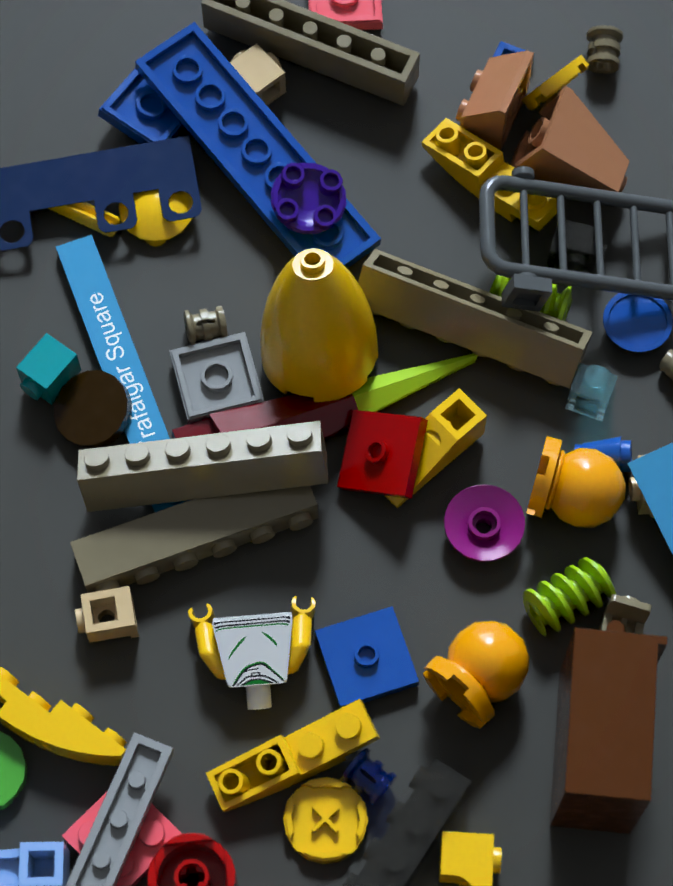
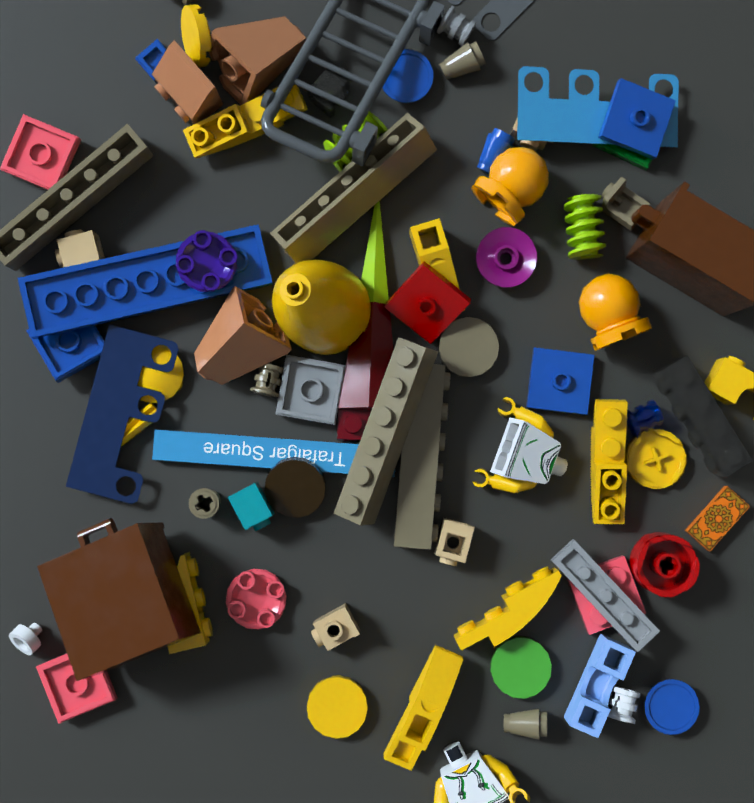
camera: 65 degrees left, 20 degrees up
clear light blue brick [565,363,618,422] -> none
none -> dark tan bush [189,488,222,519]
none -> nougat slope [194,286,292,385]
none -> dark tan tile [439,317,499,377]

